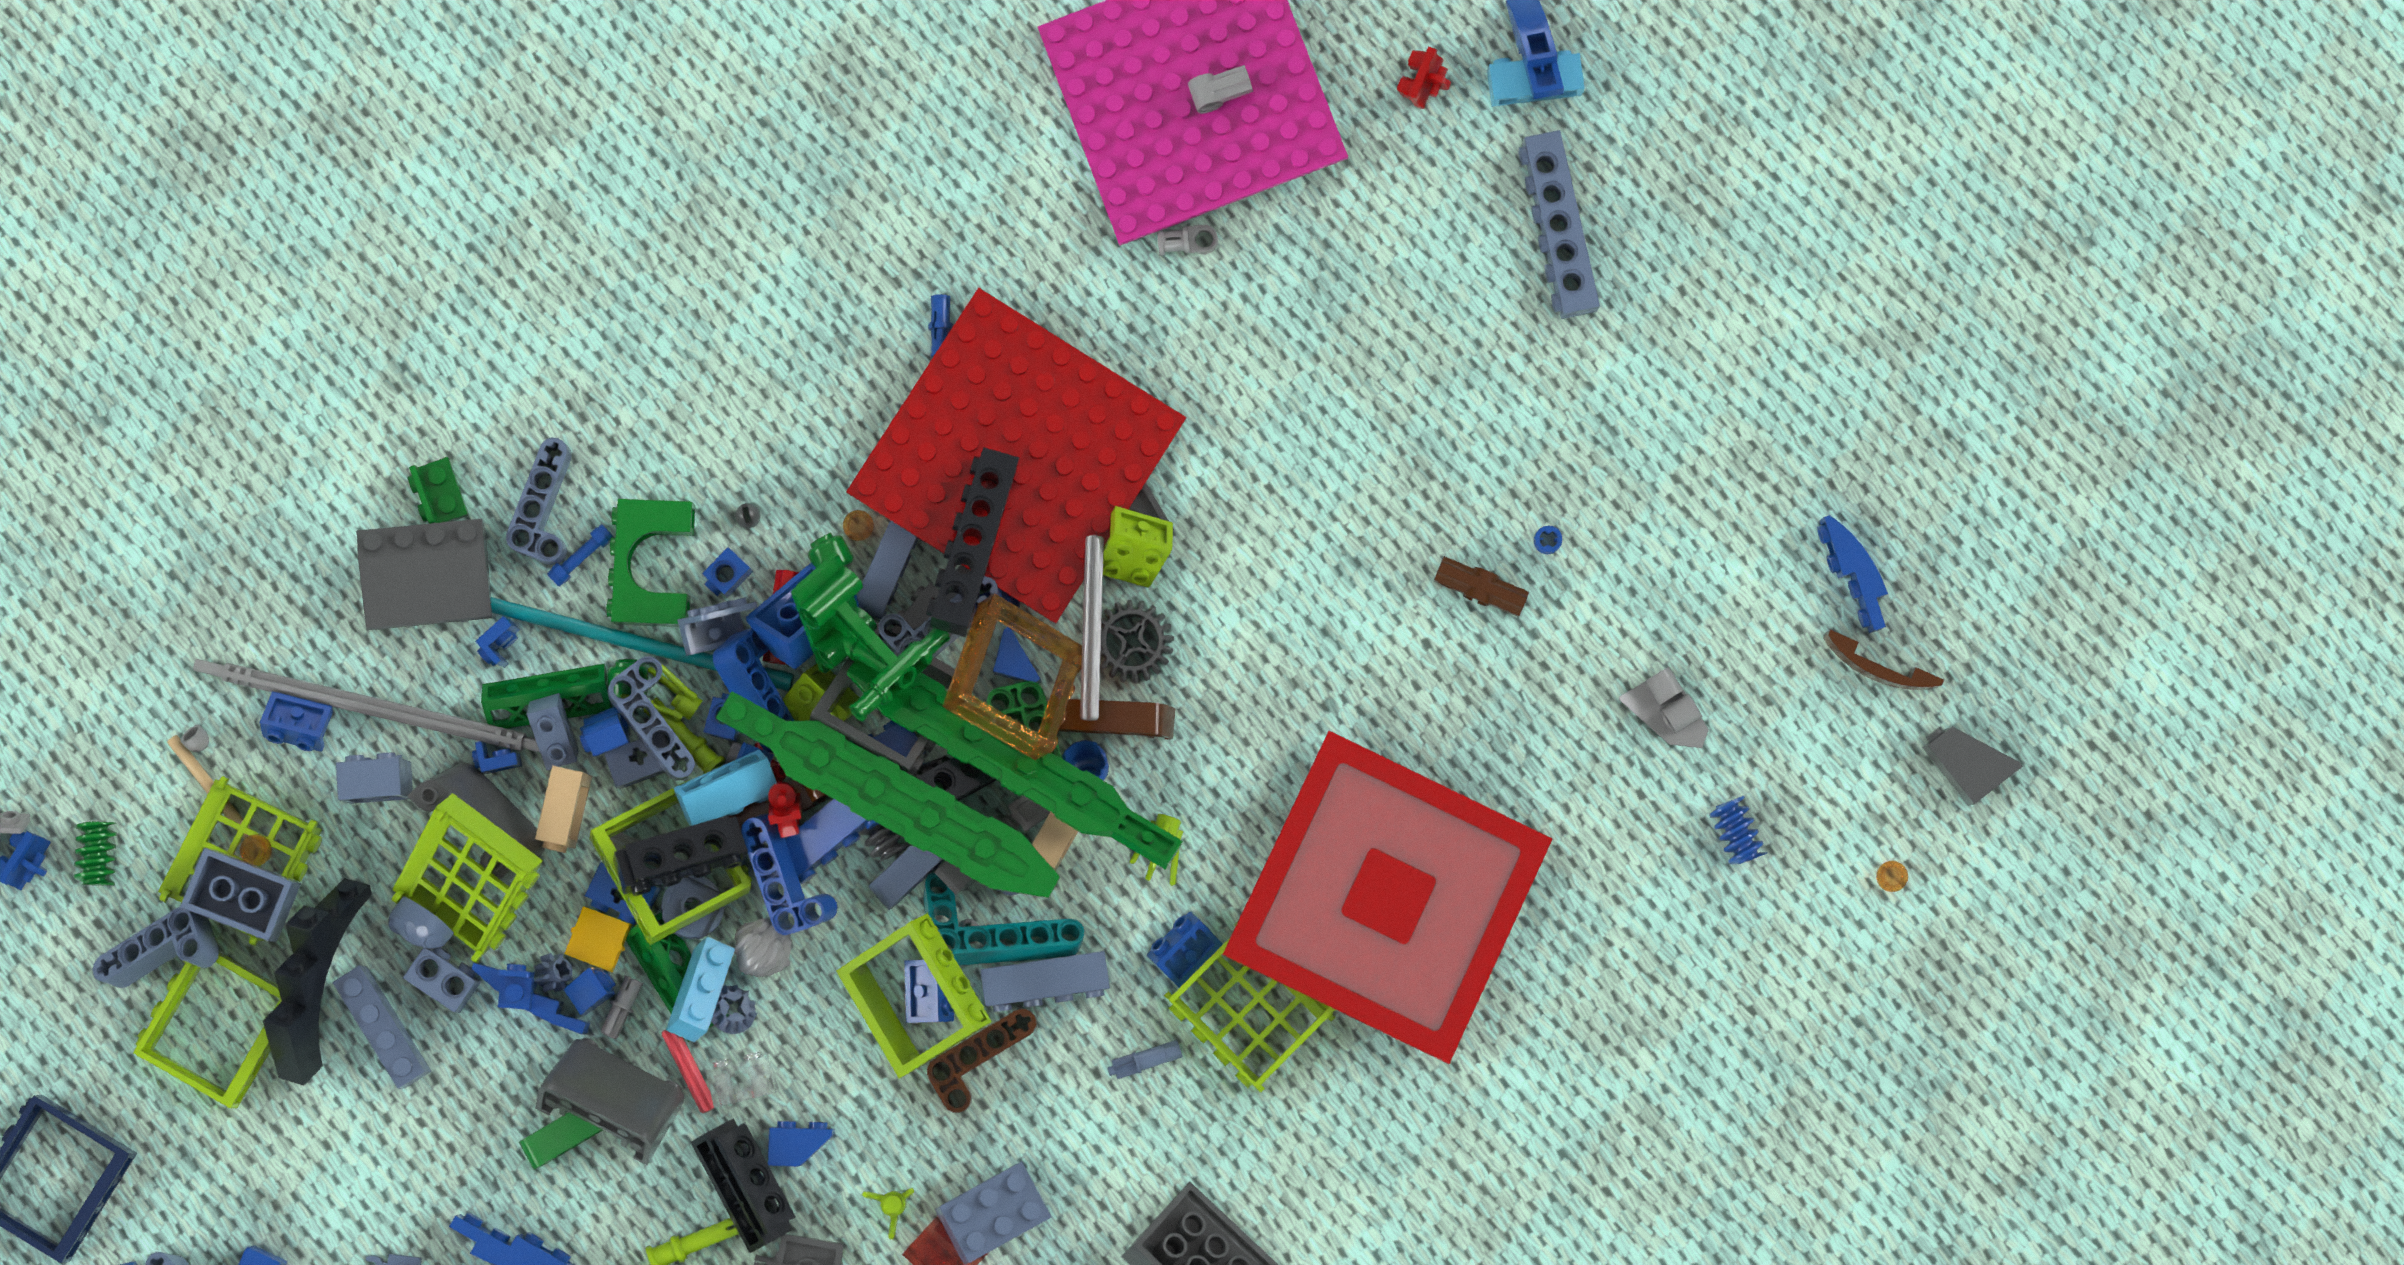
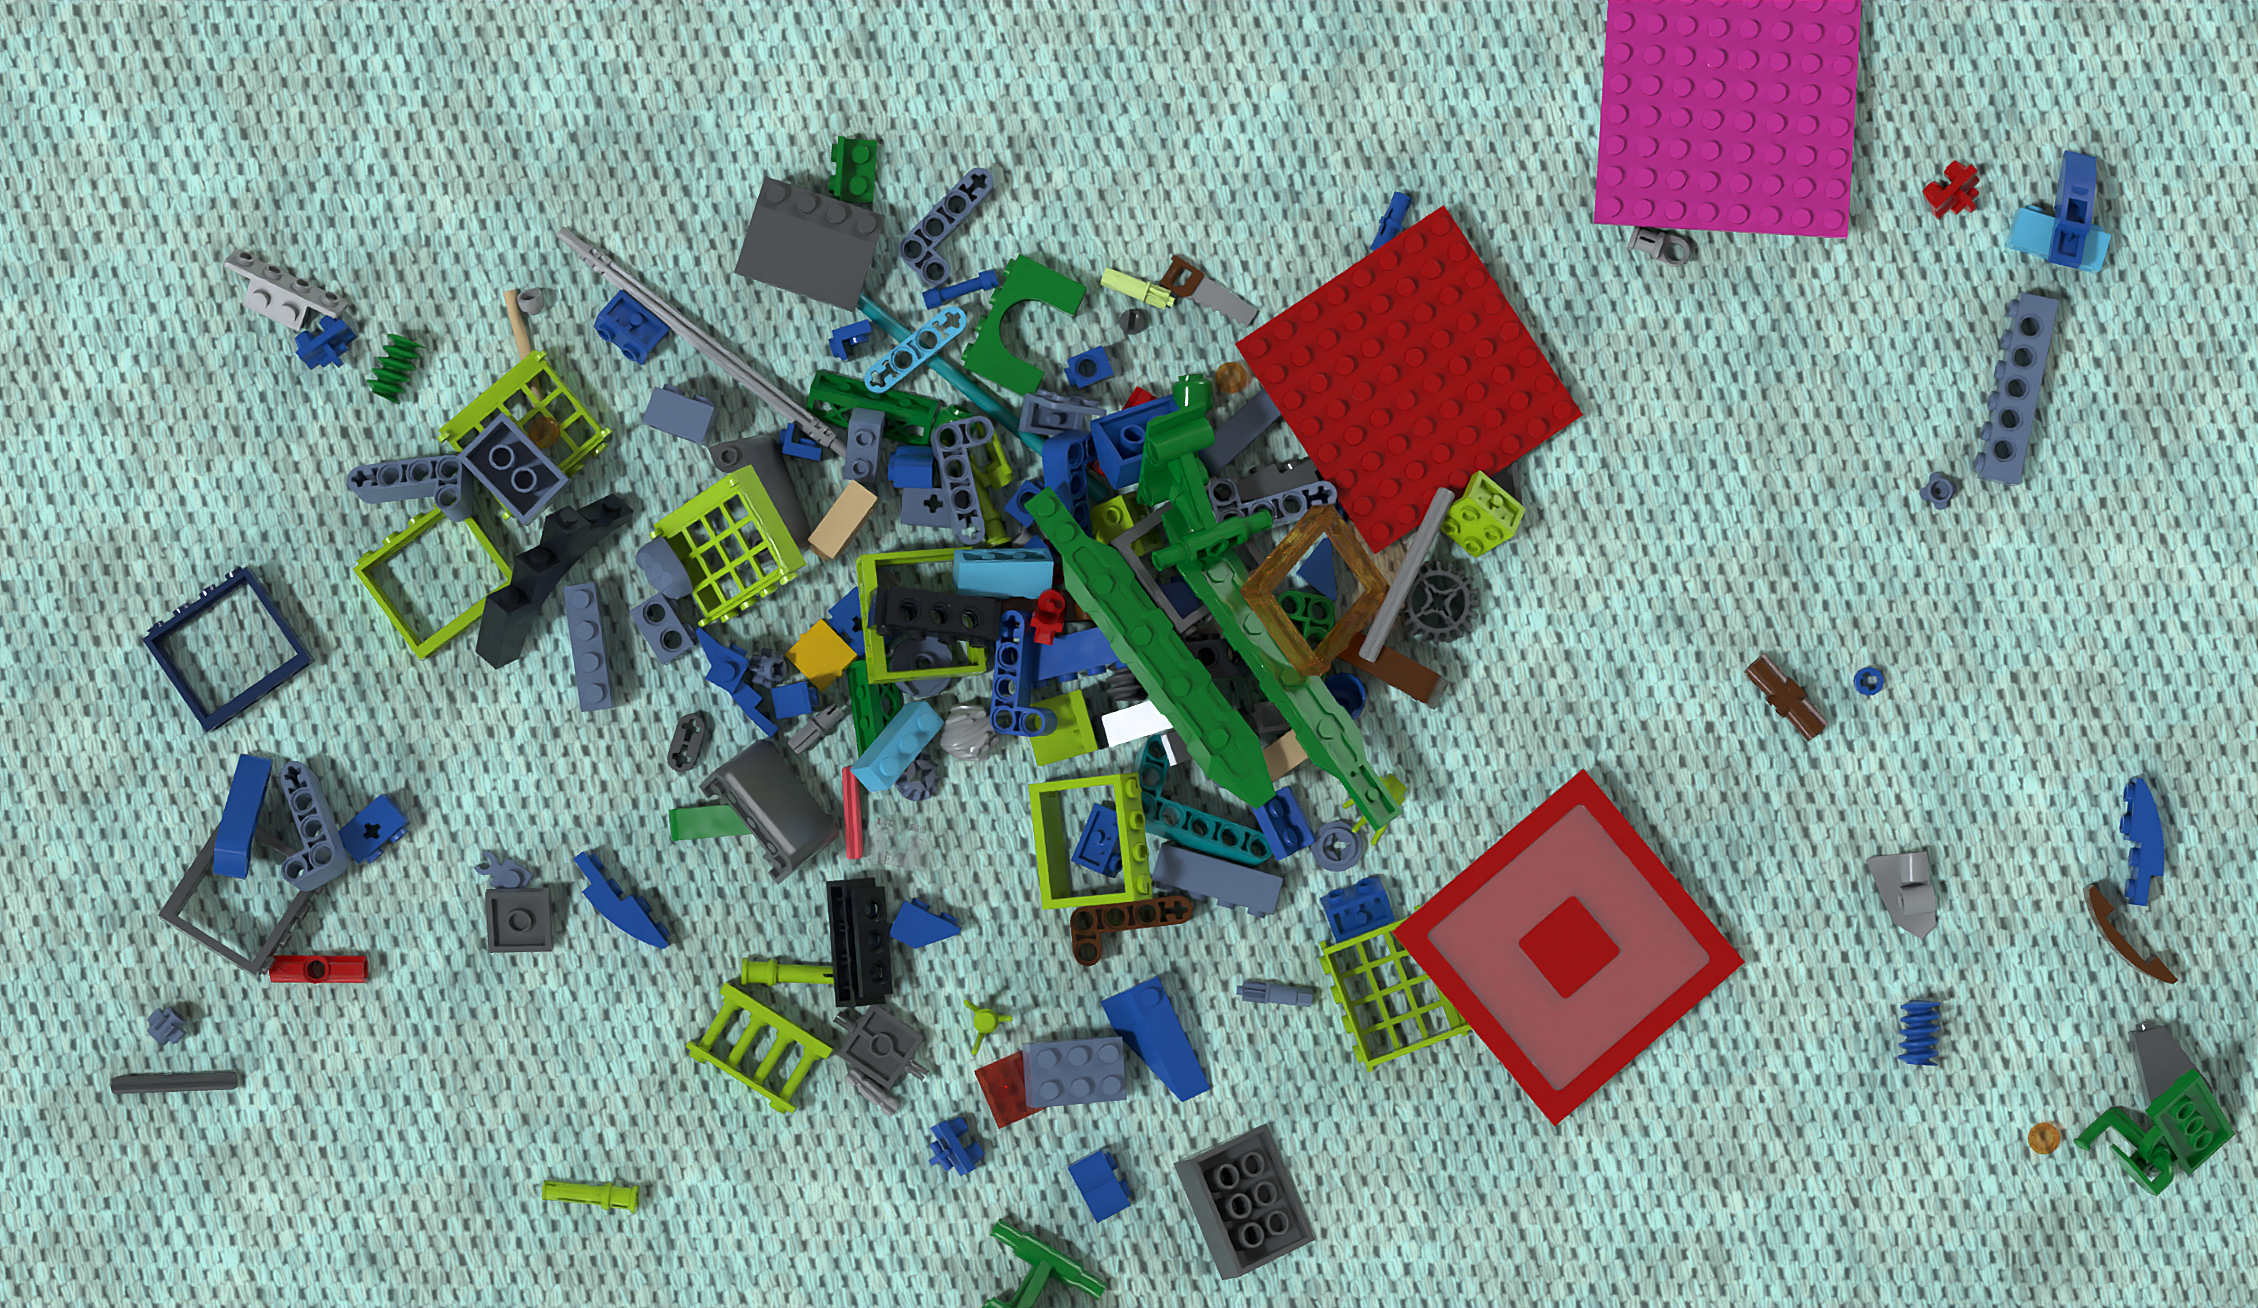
camera: 25 degrees right, 5 degrees up
black brick [926,447,1019,637] -> none
light grey piece [1188,65,1253,114] -> none
none -> dark grey beam [667,714,706,772]
none -> medium azure beam [864,306,967,394]
none -> lime bracket [1029,689,1098,766]
none -> yellowish green piece [1100,267,1175,310]
none -> blue wedge [1100,975,1210,1102]
none -> light grey piece [1159,254,1257,328]
none -> blue bracket [1251,785,1316,861]
none -> sand blue gear [1311,821,1362,872]
none -> sand blue plate [1919,472,1957,510]
none -> green plate [2073,1068,2235,1196]

